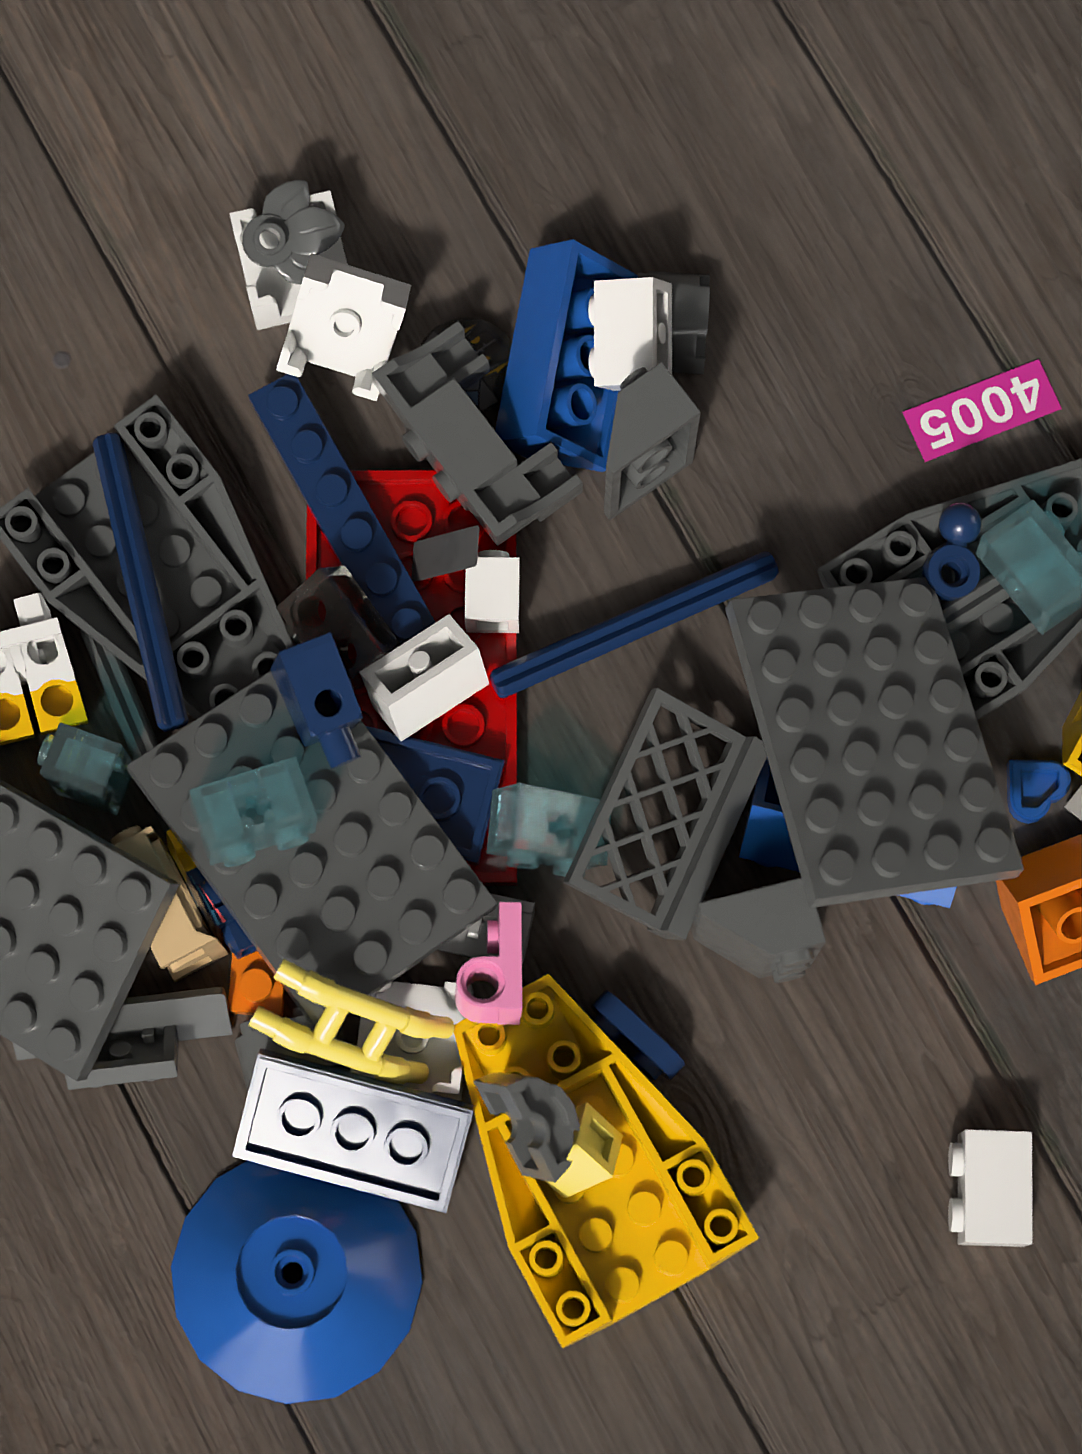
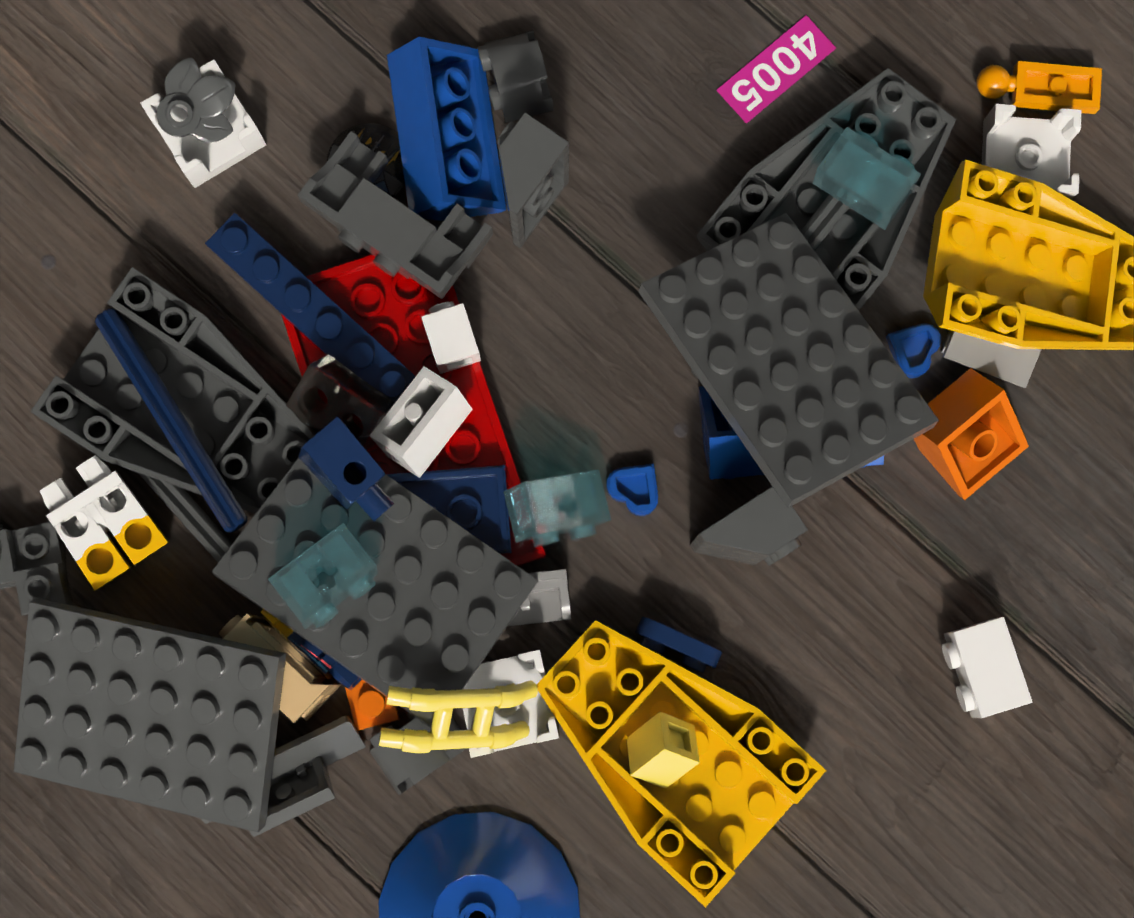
camera: 20 degrees left, 5 degrees up
clear light blue brick [37,722,133,815] -> none
tile [232,1048,475,1213] -> none
white panel [276,253,411,401] -> none
flat silver sticker [411,526,479,582] -> none
bright pink plate [455,902,522,1025] -> none
dark grey cylinder [474,1072,580,1183] -> none
dark blue axle [490,551,779,698] -> none
dark grey fence [563,688,767,940] -> none
white brick [588,277,672,391] -> none
dark blue plate [922,503,982,601] -> none
none -> blue tile [606,463,658,516]

